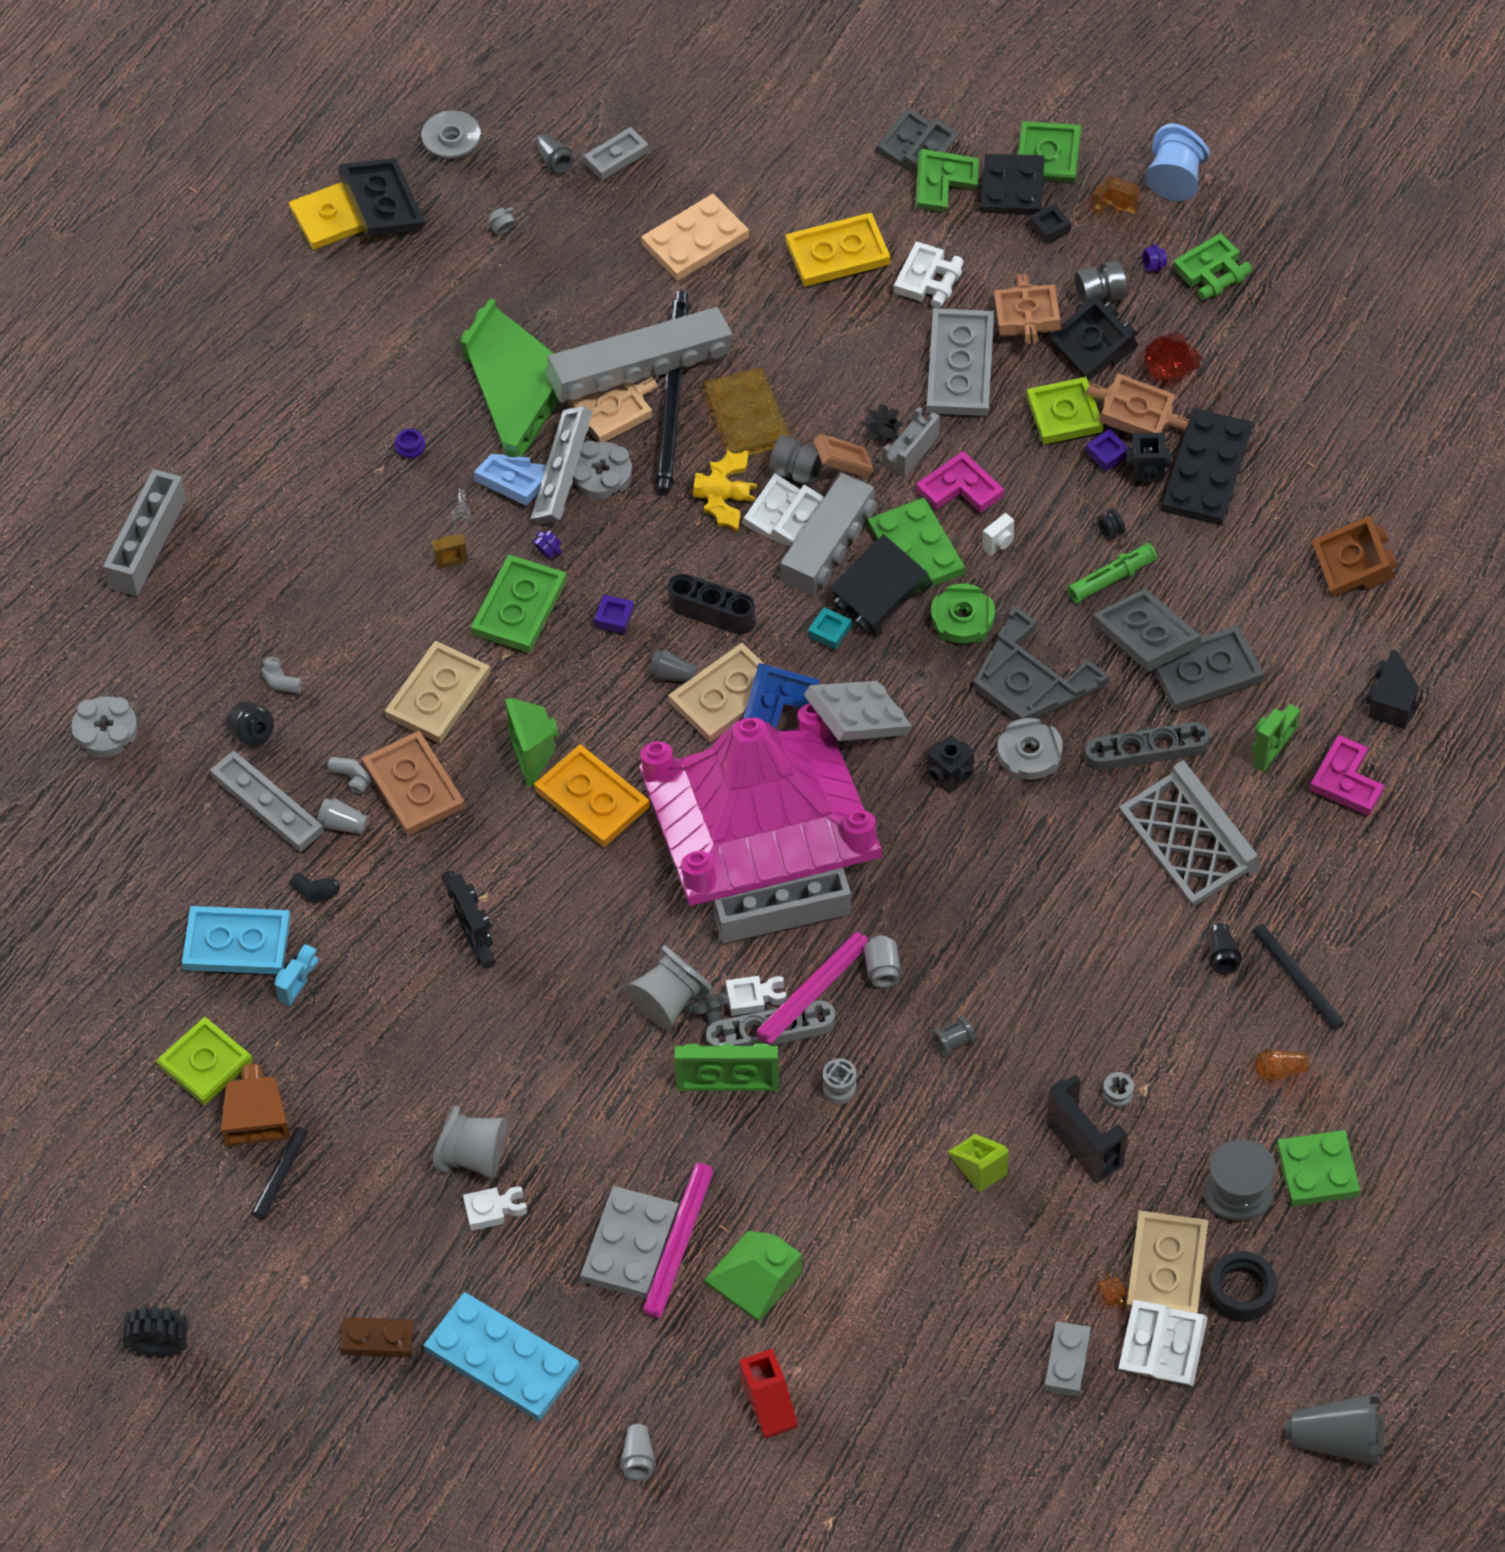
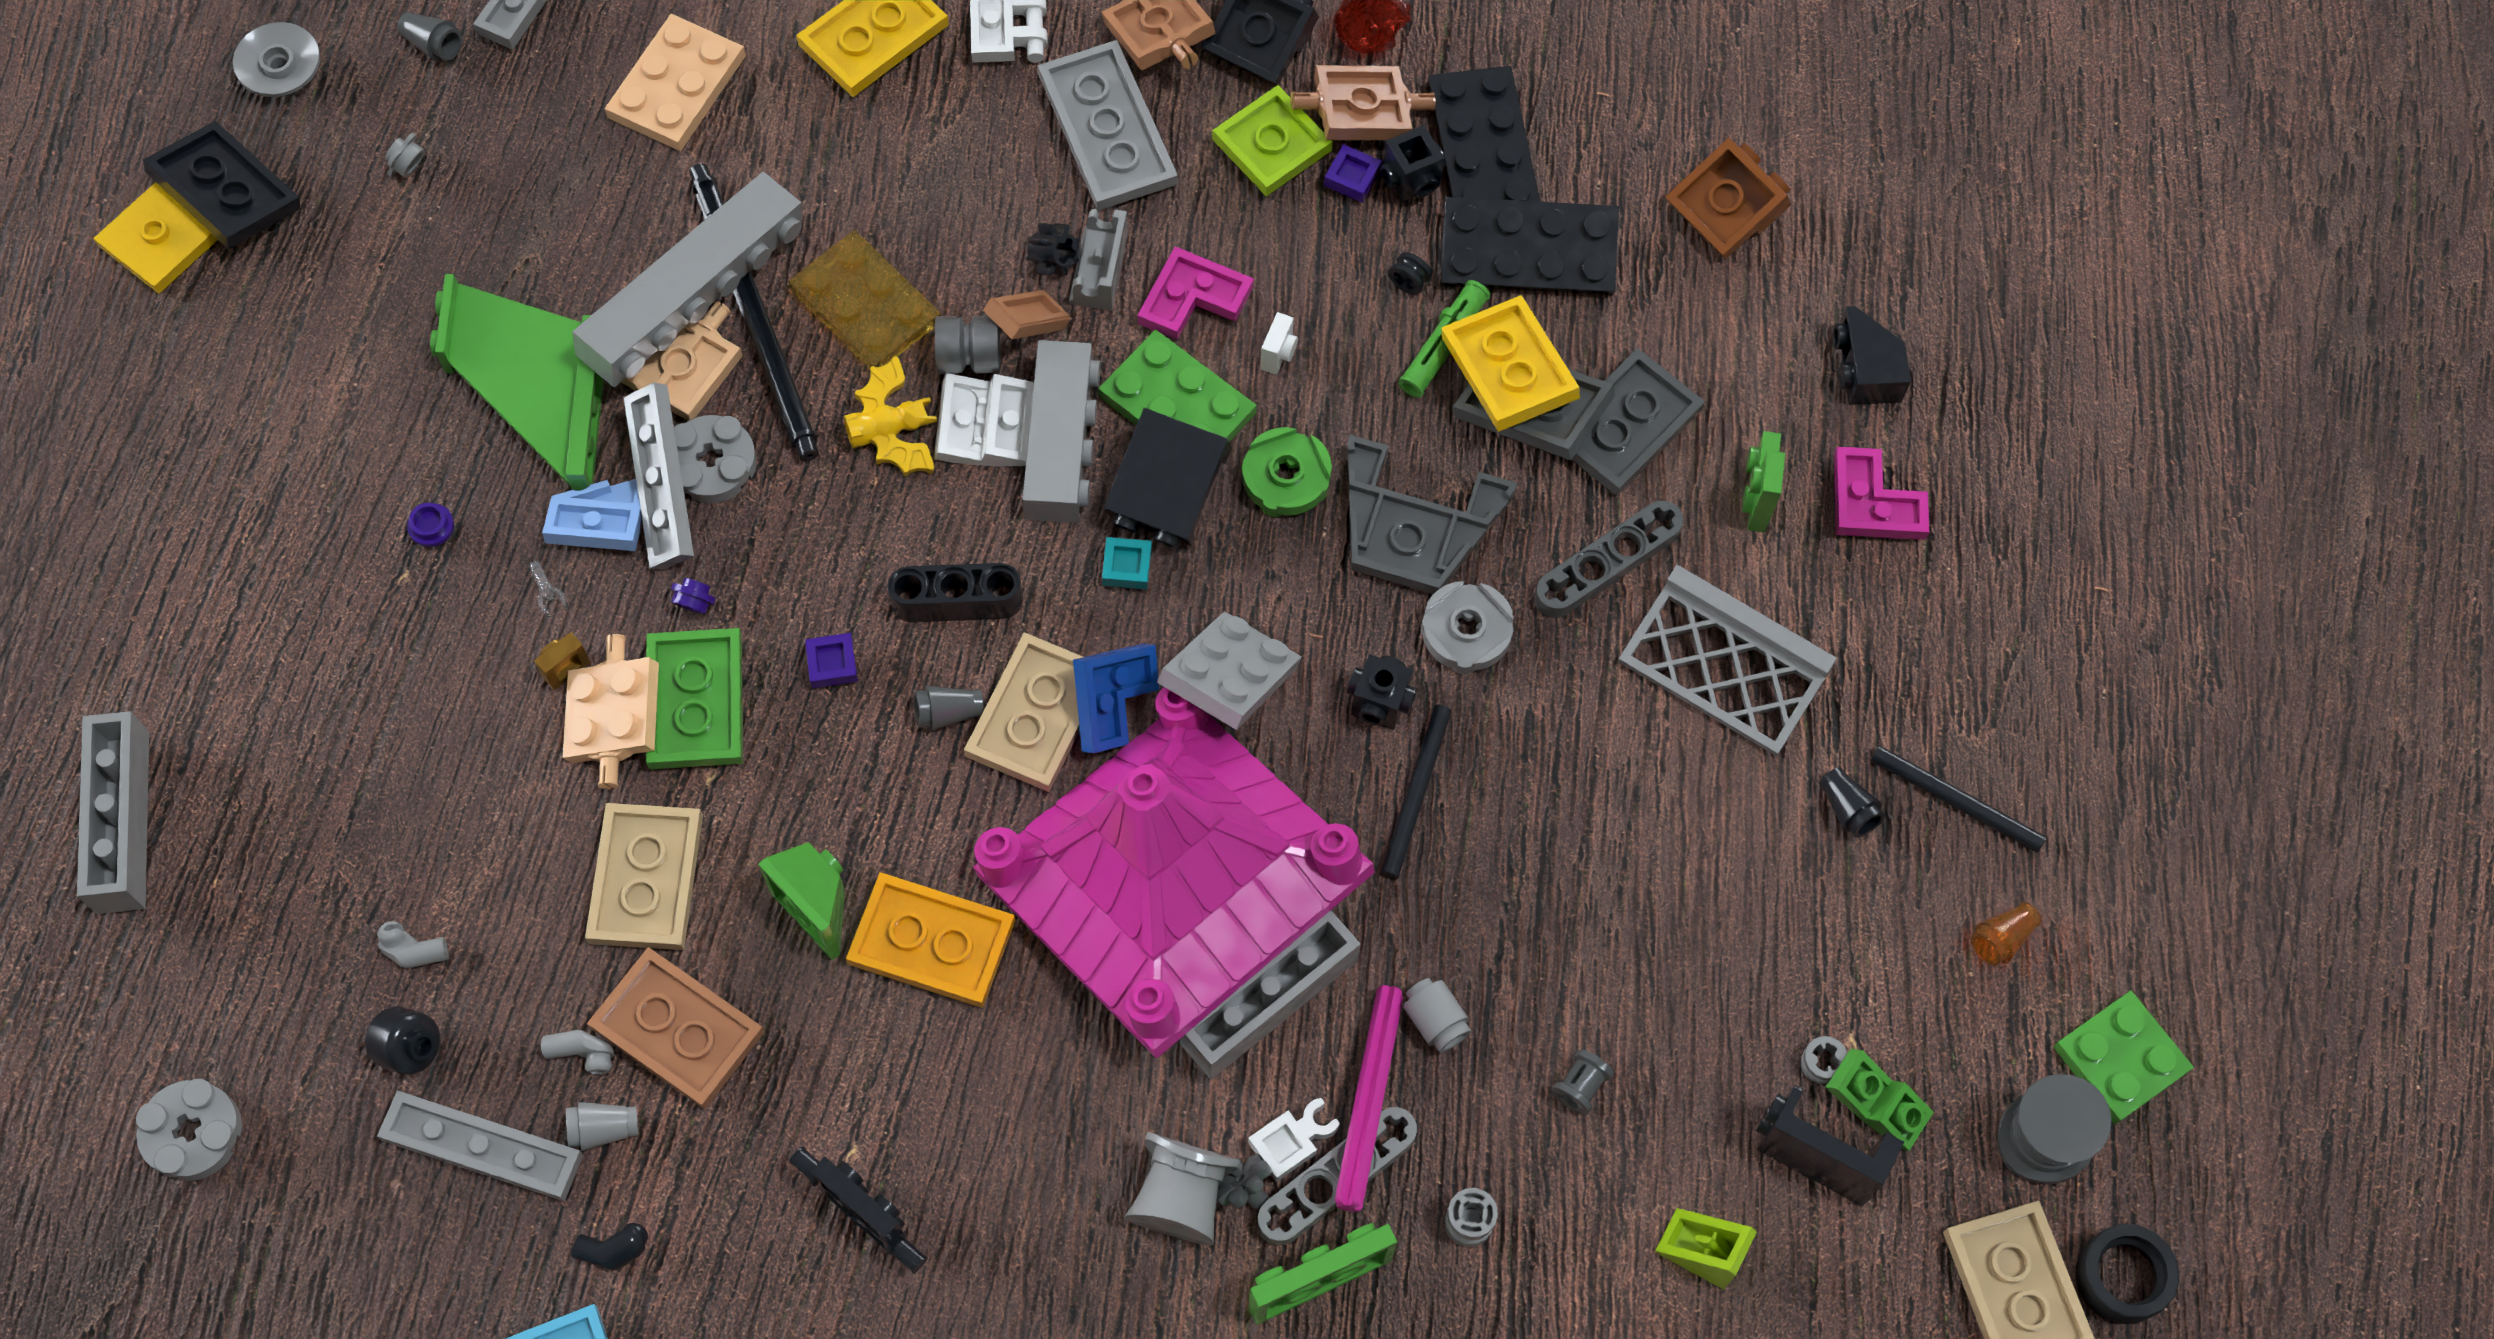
camera: 30 degrees left, 10 degrees up
none -> light nougat plate [563,634,659,789]
none -> black bar [1380,705,1452,880]
none -> black plate [1440,197,1619,295]
none -> yellow plate [1441,295,1580,432]
none -> bright green slope [1826,1049,1934,1151]

